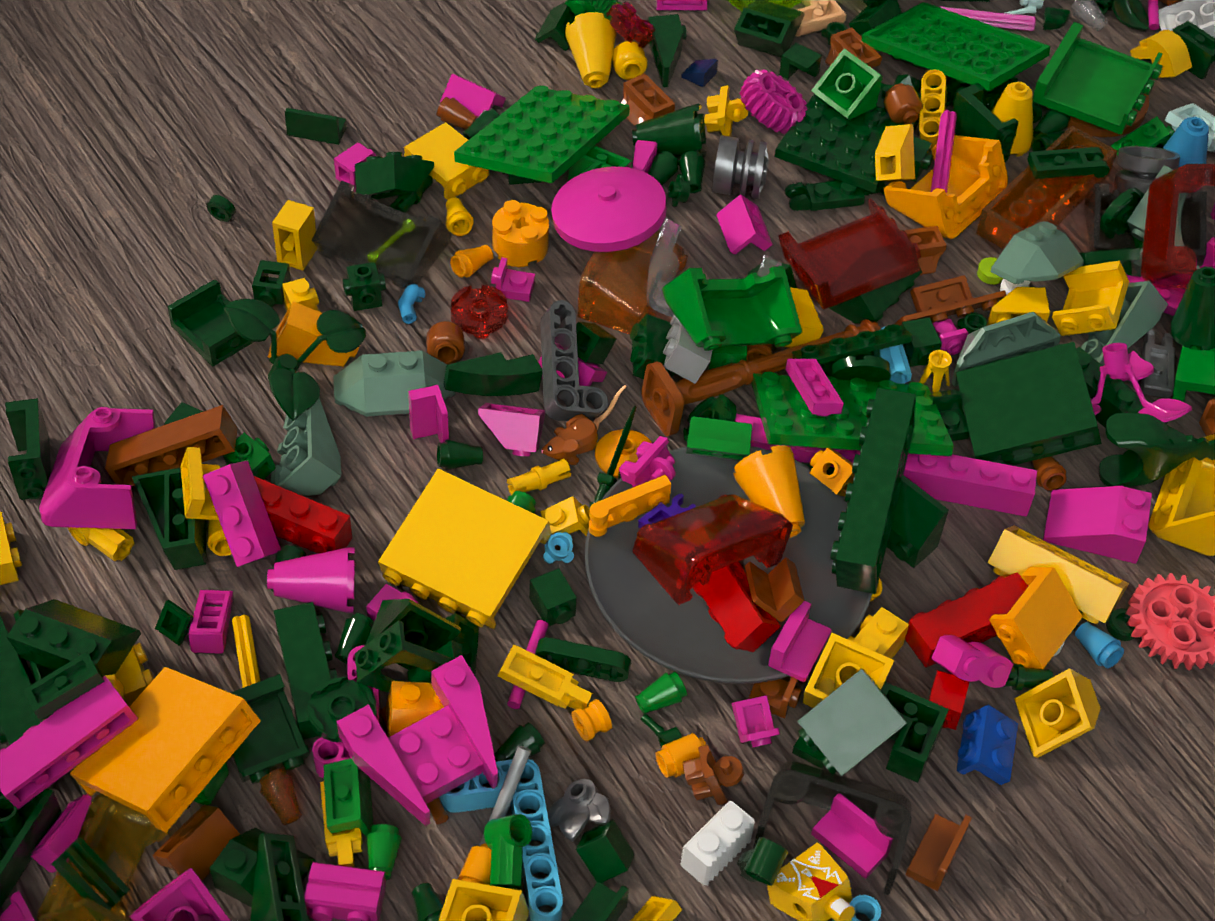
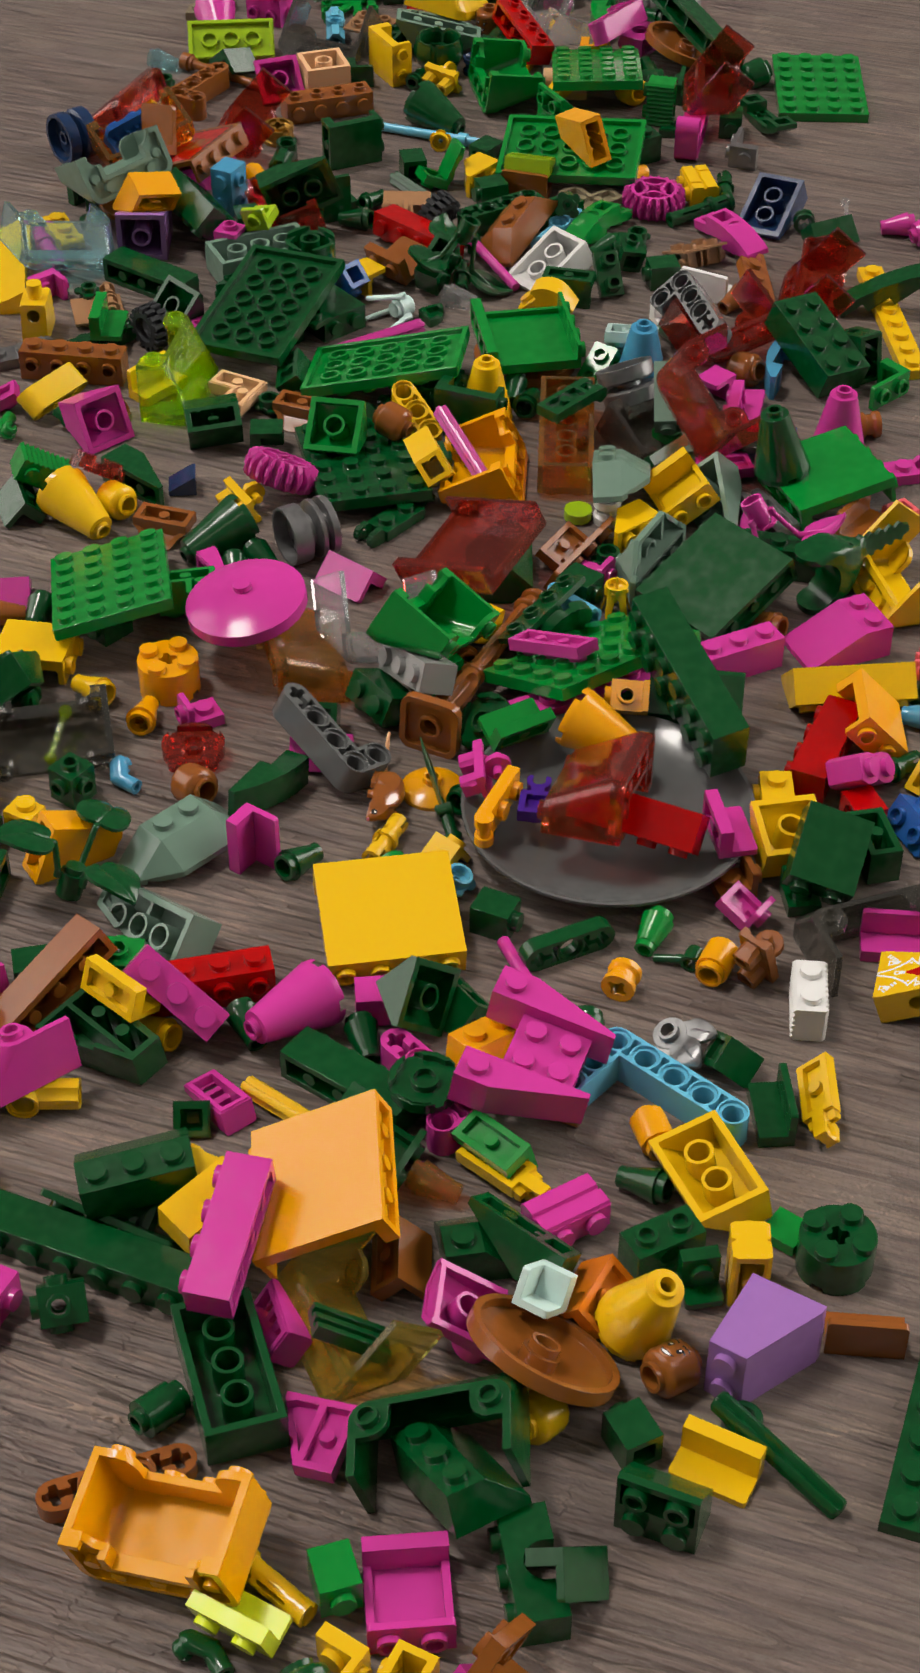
camera: 35 degrees left, 10 degrees down
dark green panel [23,652,104,720] -> none
dark green panel [355,621,463,693] -> none
green cone [366,824,402,880] -> none
slope [478,403,545,456] -> none
light grey bar [479,746,531,846] -> none
green piece [484,814,532,890] -> none
yellow hinge [498,645,593,709] -> none
dark green piece [737,837,788,886] -> none
dark orange panel [745,557,805,623] -> none
dark green tile [1099,188,1145,239] -> none

